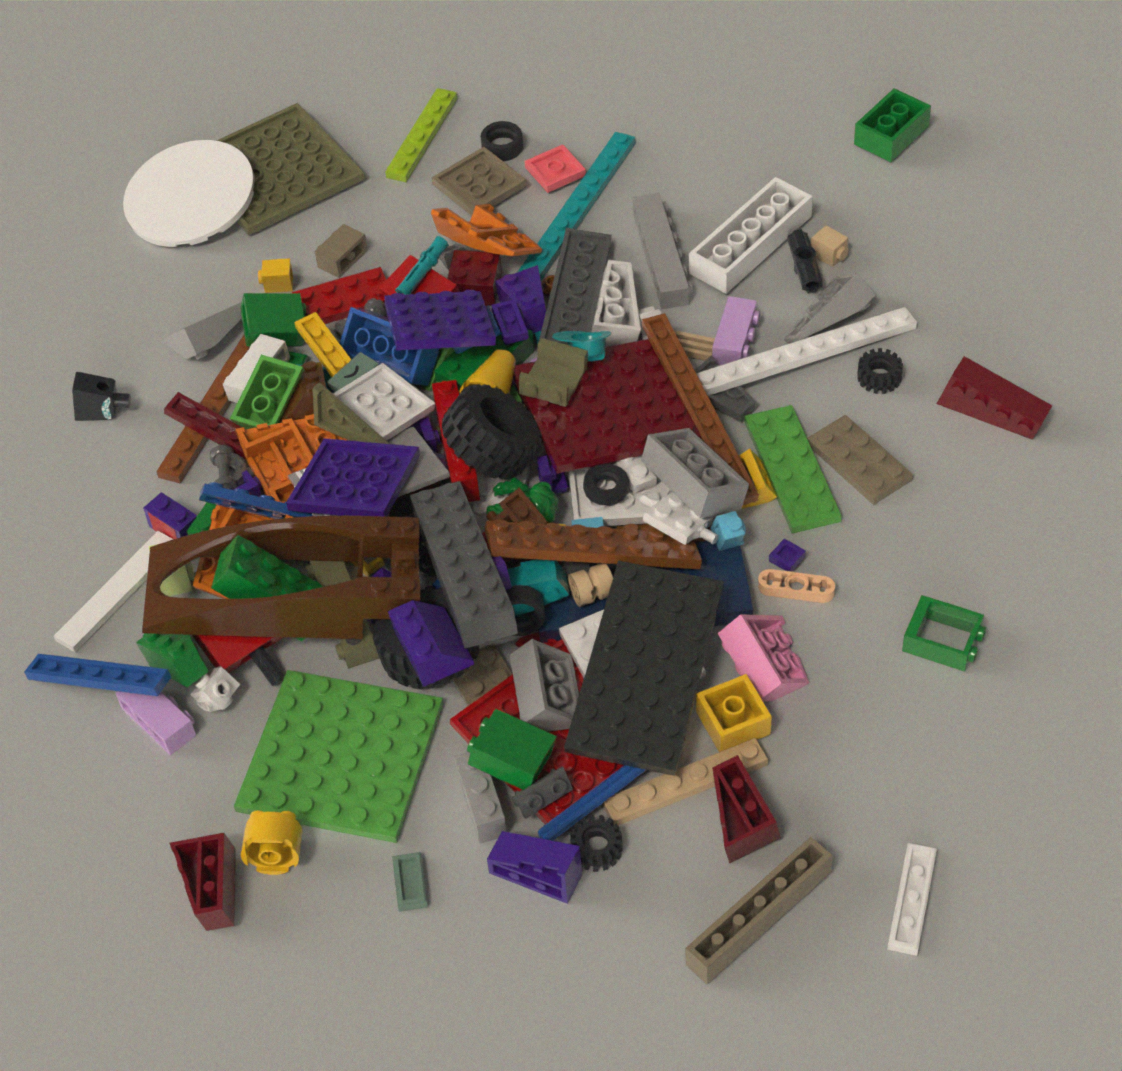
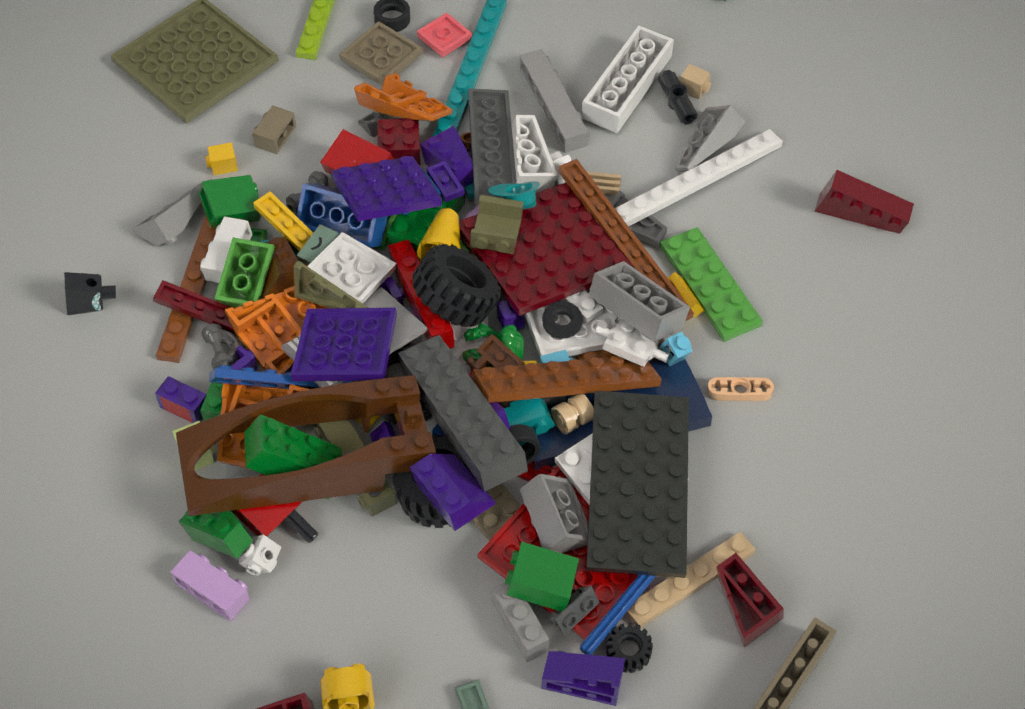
camera: 15 degrees left, 5 degrees up
blue plate [24,654,171,696] -> none
white tile [54,531,173,652] -> none
white tile [123,140,255,247] -> none
bright green plate [234,670,444,843] -> none
red plate [291,267,386,324] -> none
teal pin [395,236,449,295] -> none
yellow brick [696,674,772,752] -> none
lavender brick [712,296,760,365] -> none
bright pink wedge [718,615,809,702] -> none
dark purple plate [769,538,806,572] -> none
dark tan plate [807,415,913,505] -> none
black tyre [857,348,903,394] -> none
white tile [887,843,937,956] -> none
green window [902,595,987,672] -> none

